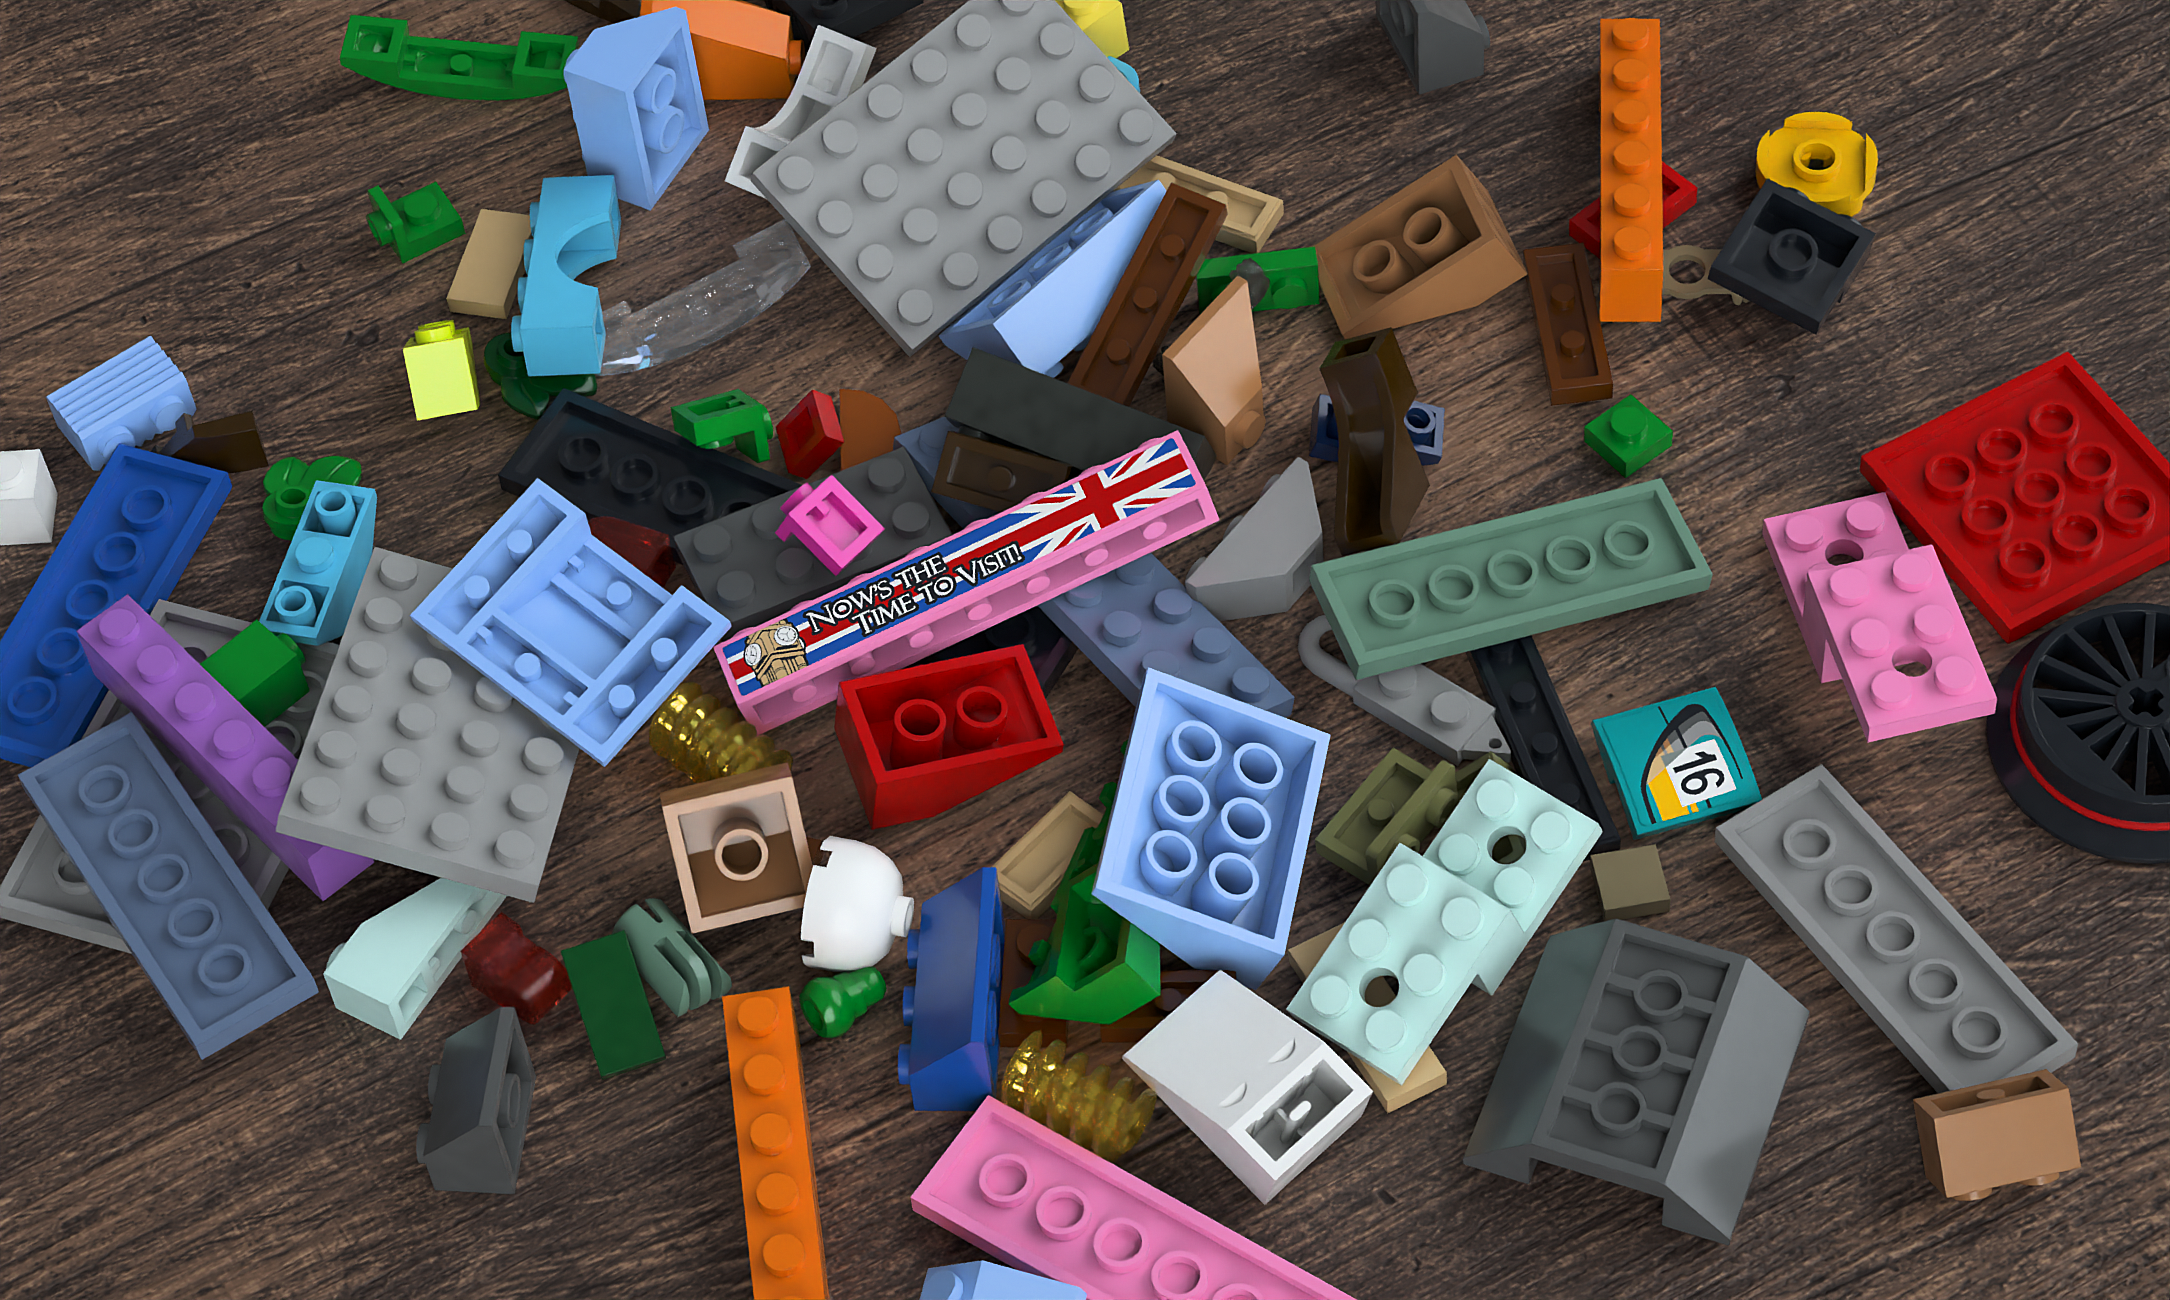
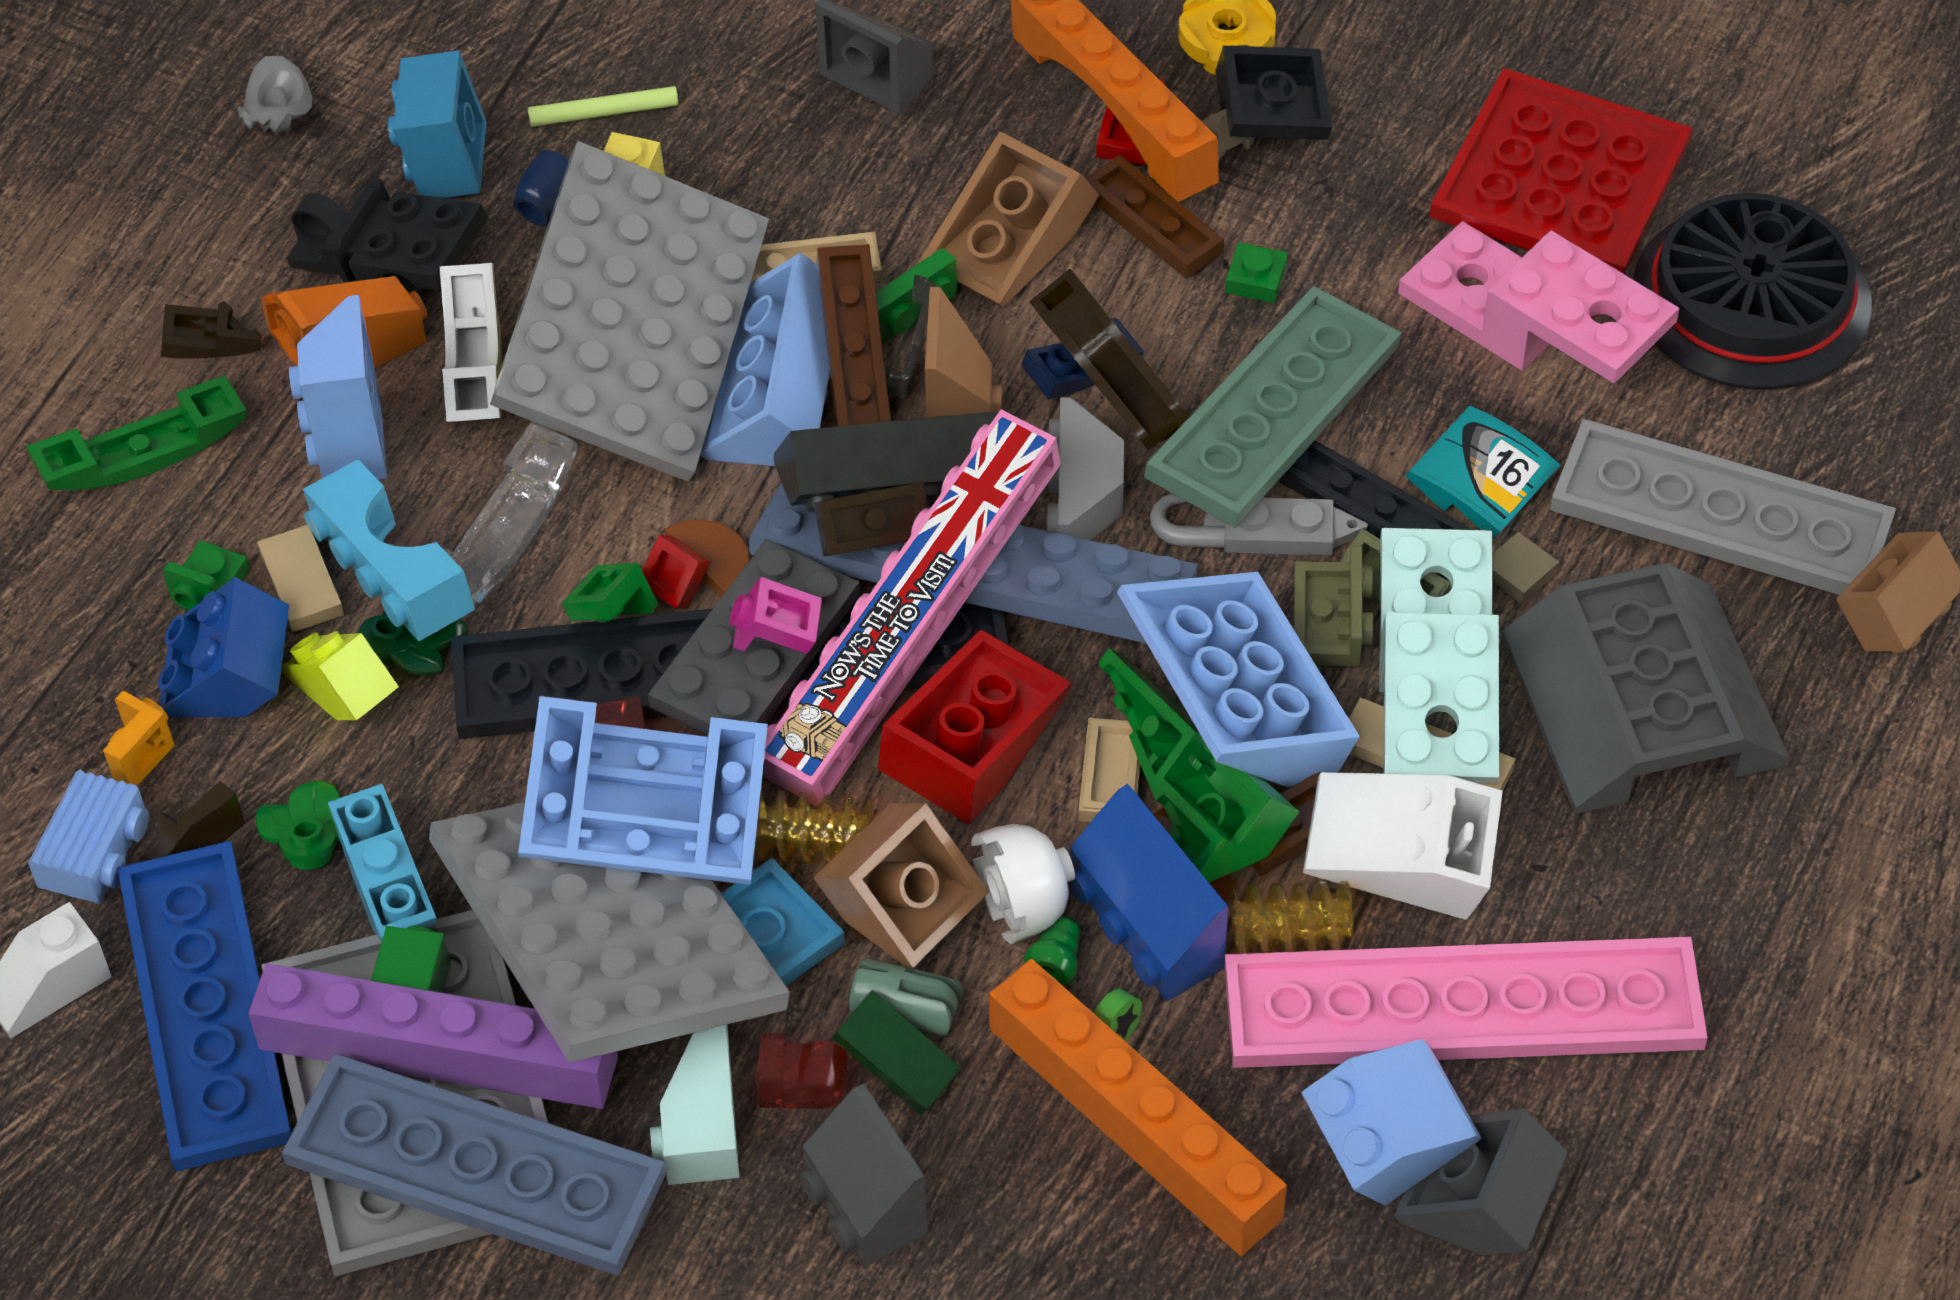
camera: 40 degrees left, 0 degrees up
none -> light orange bracket [103,691,175,786]
none -> blue slope [158,577,289,718]
none -> dark azure plate [721,858,845,986]
none -> bright green tile [1094,989,1142,1042]

